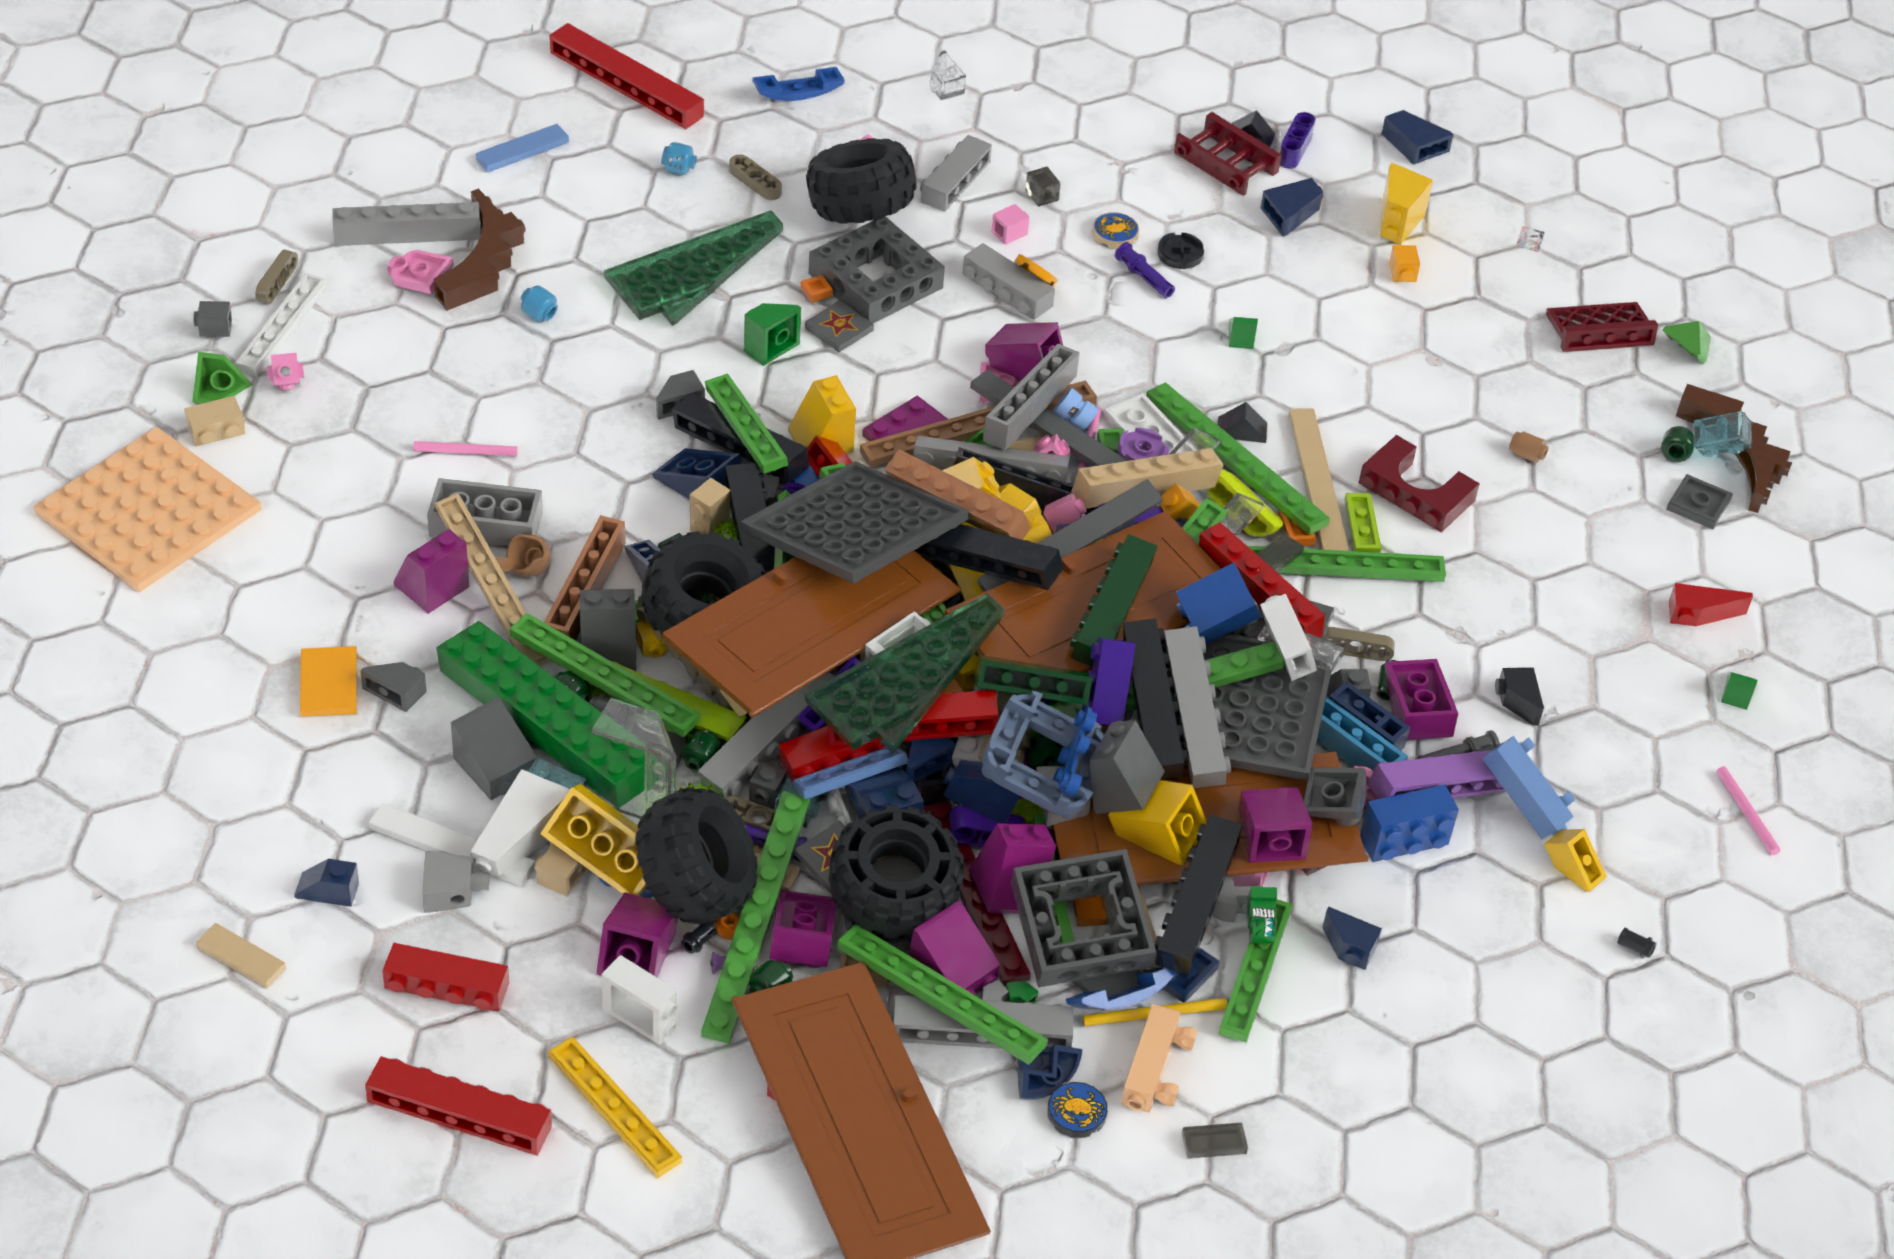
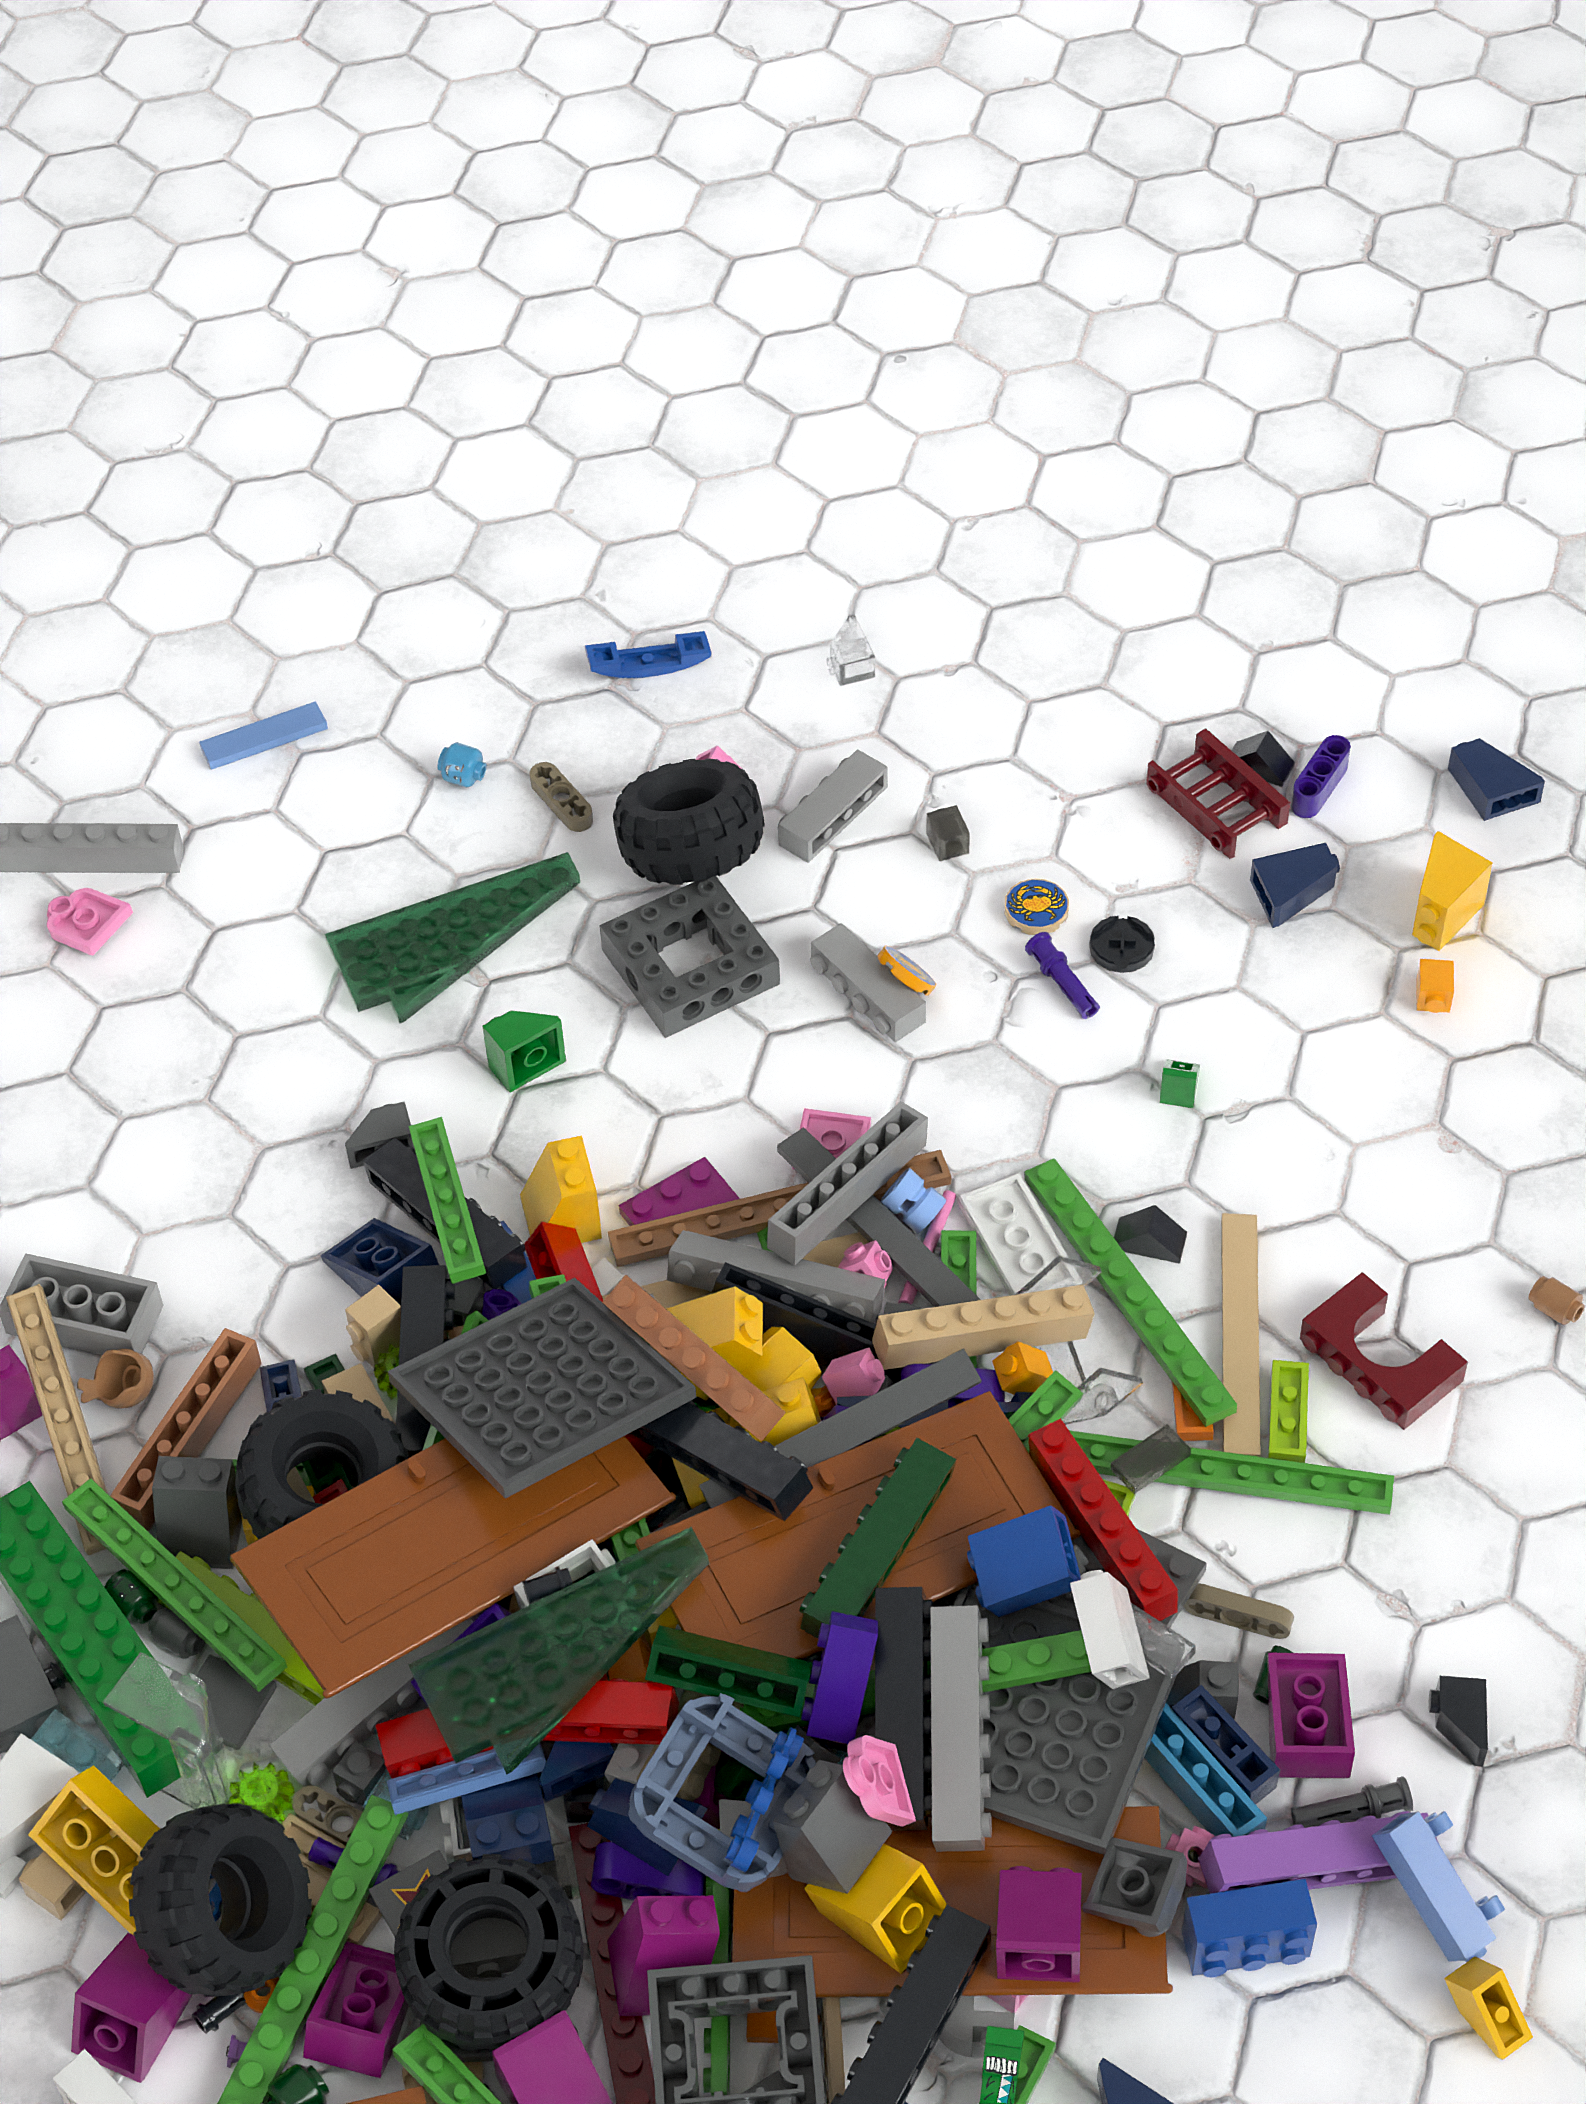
camera: 15 degrees right, 5 degrees up
bright pink bar [413,441,518,456] -> none
reddish brown arch [434,188,526,311] -> none
dark azure head [521,285,558,322] -> none
red brick [549,23,704,129] -> none
dark green head [681,730,722,772] -> none
orange plate [800,275,833,303] -> none
dark grey tile [805,300,874,353] -> none
magenta slope [985,322,1063,380] -> none
bright pink brick [991,204,1030,245] -> none
medium lavender plate [1117,428,1169,461] -> none
neon yellow brick [1207,469,1283,537] -> none
none -> black pin [522,1566,574,1605]
none -> bright pink plate [843,1735,916,1827]

